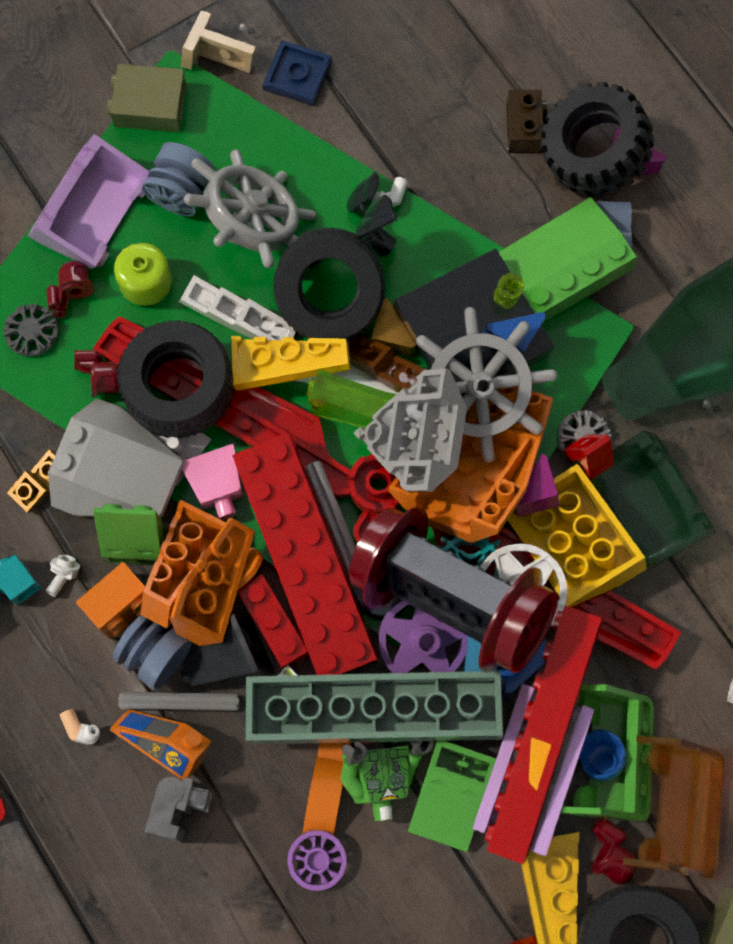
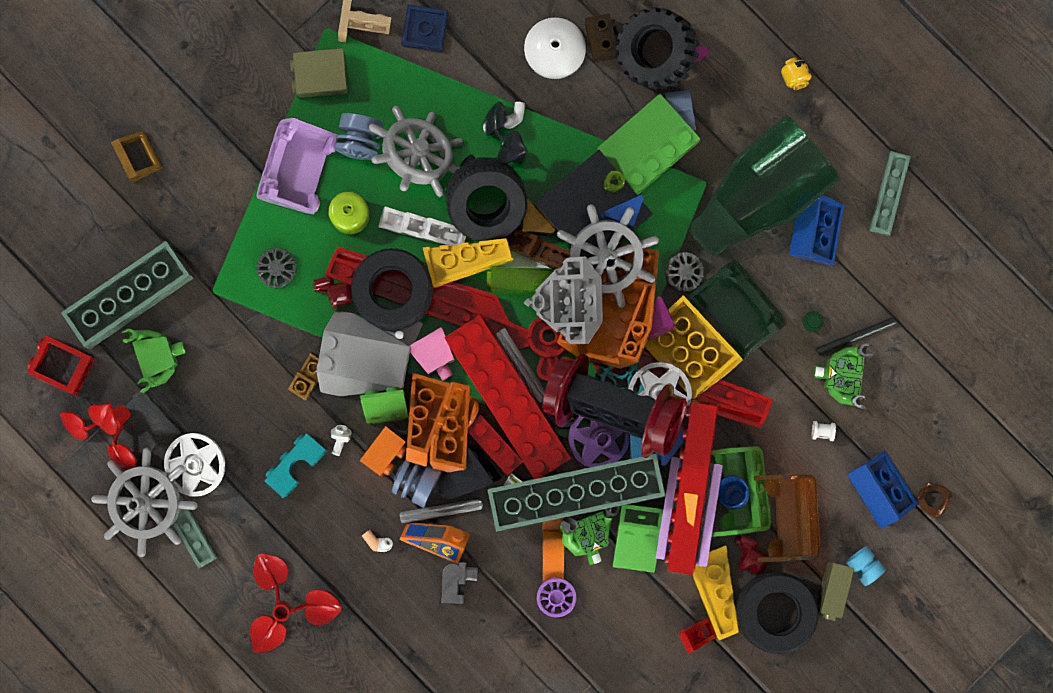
camera: 15 degrees left, 10 degrees up
dark red piece [46,261,94,318] -> none
red slope [563,434,614,480] -> none
none -> white dish [524,18,586,79]

